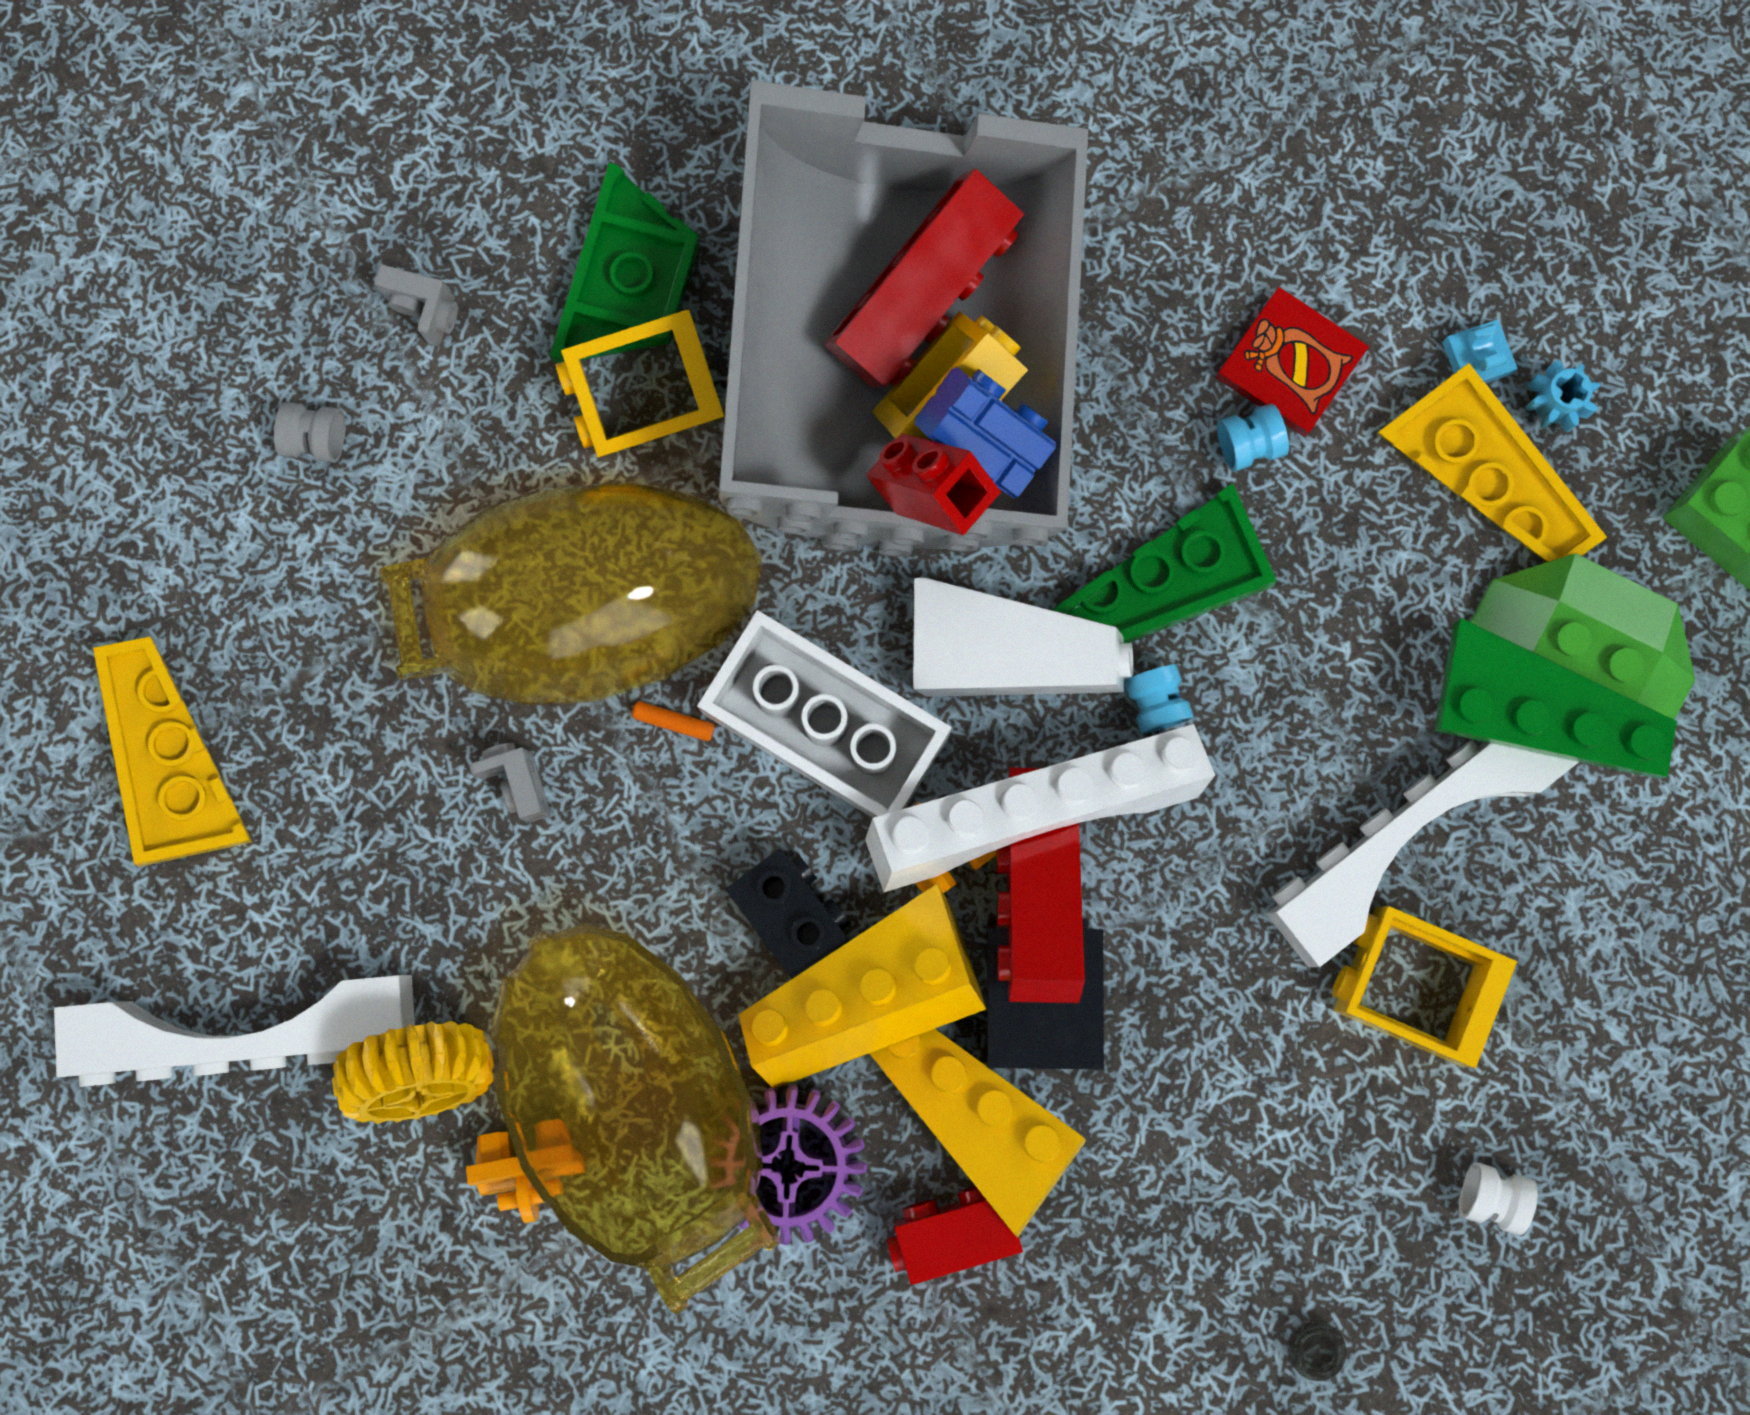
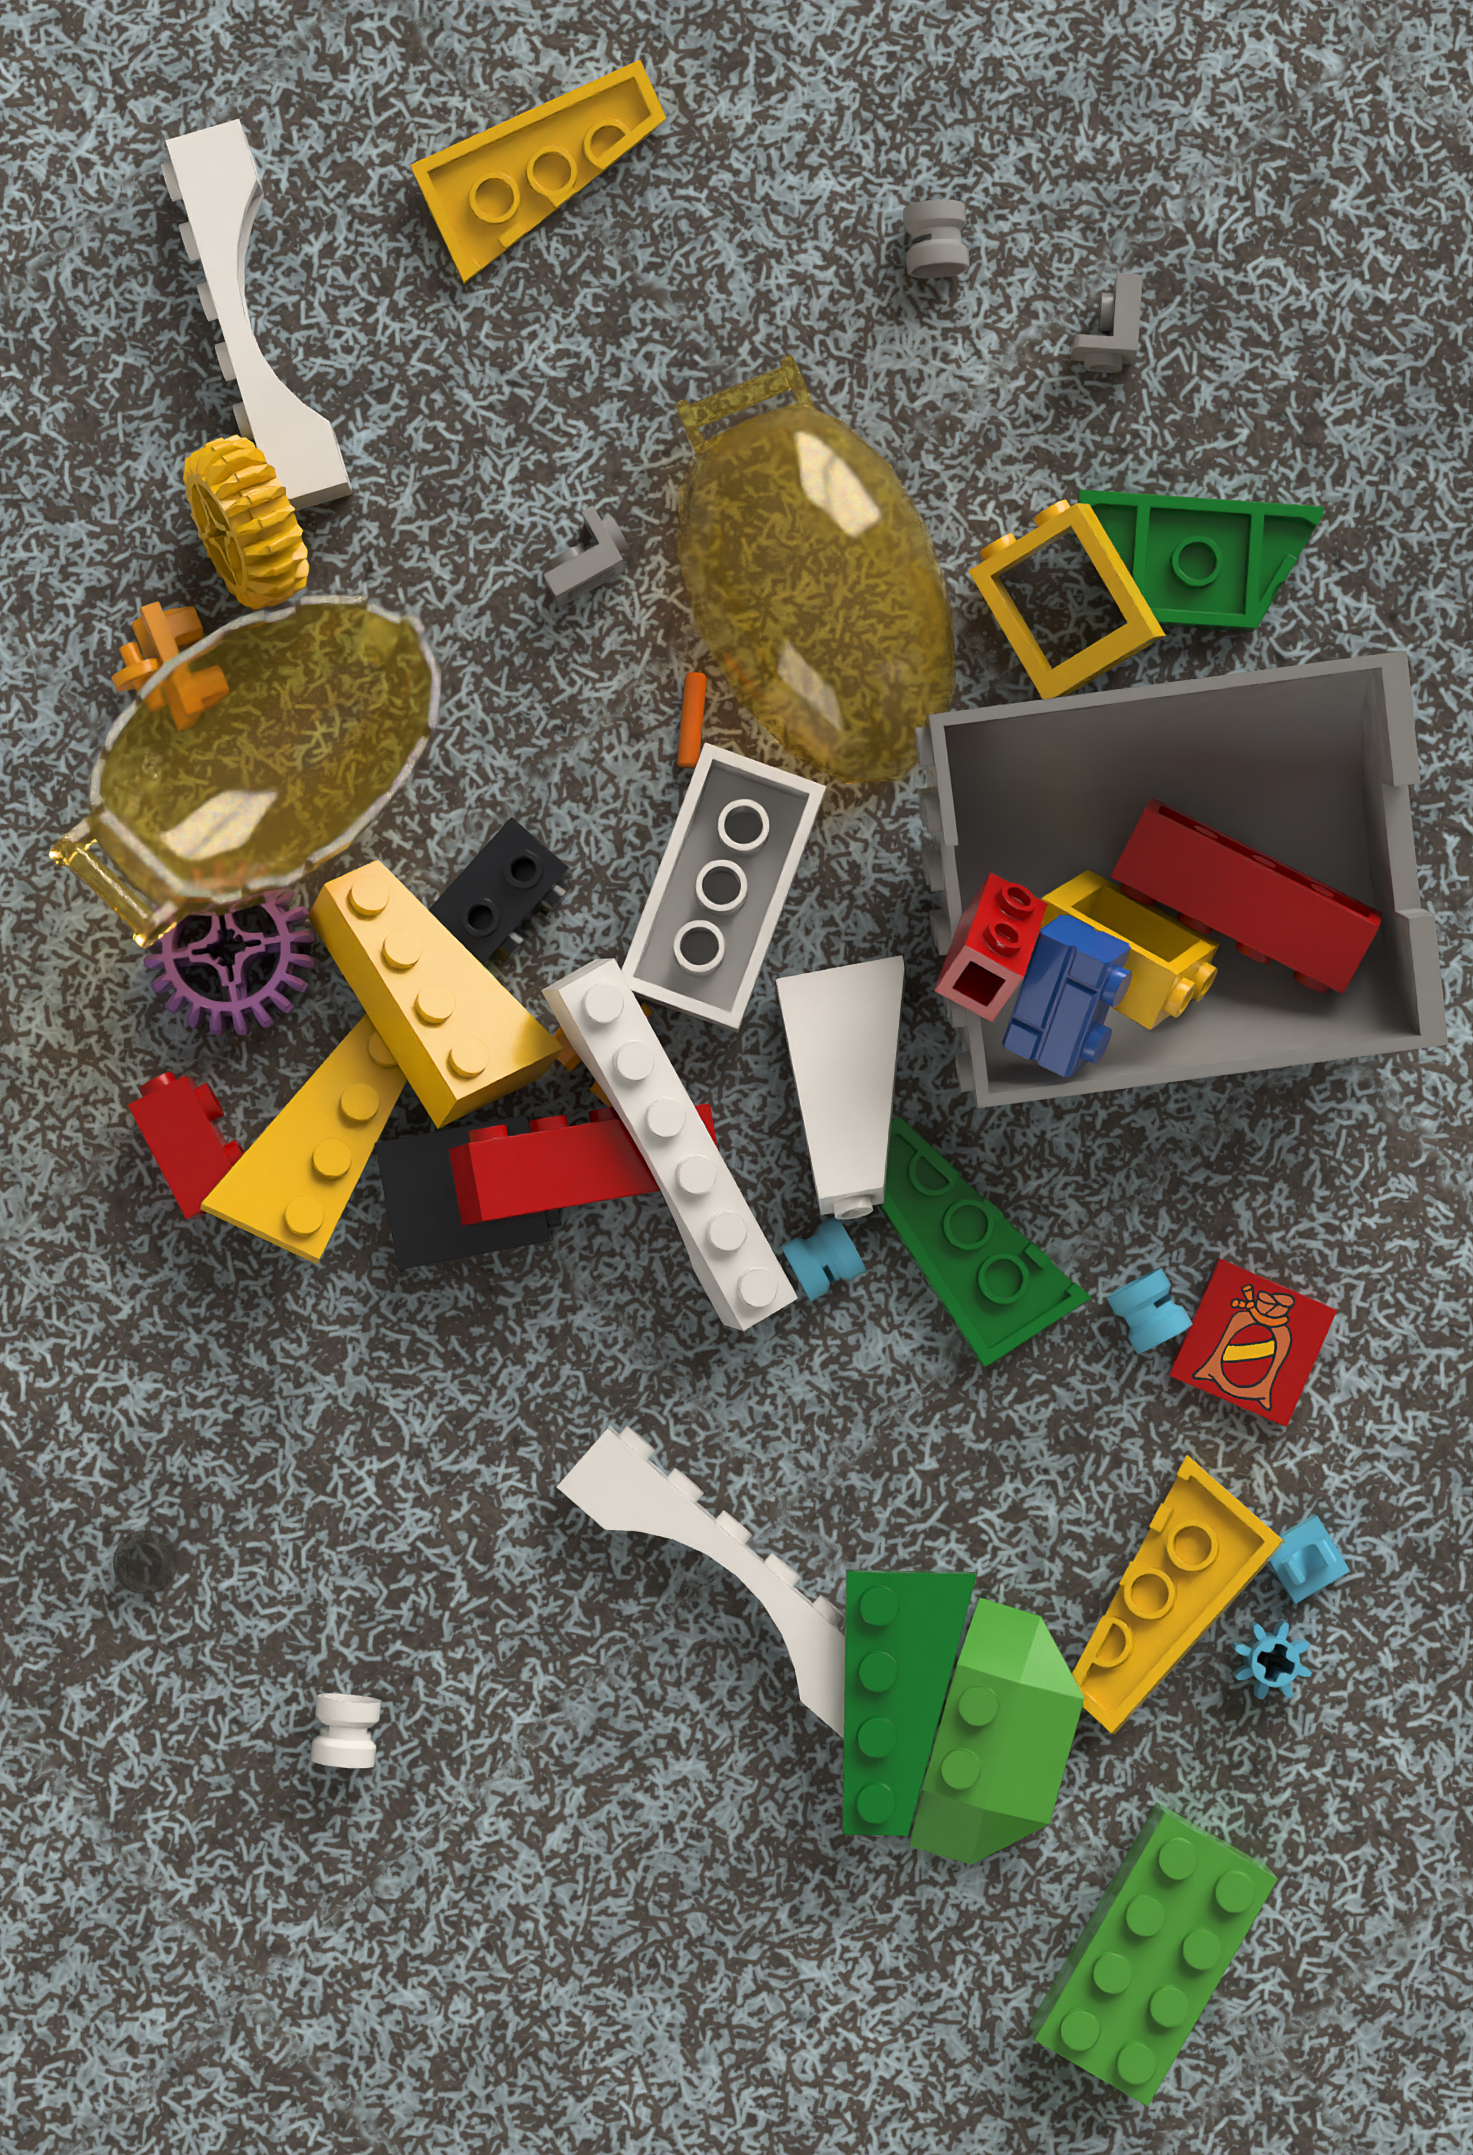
camera: 75 degrees right, 5 degrees up
yellow window [1332,906,1518,1069] -> none

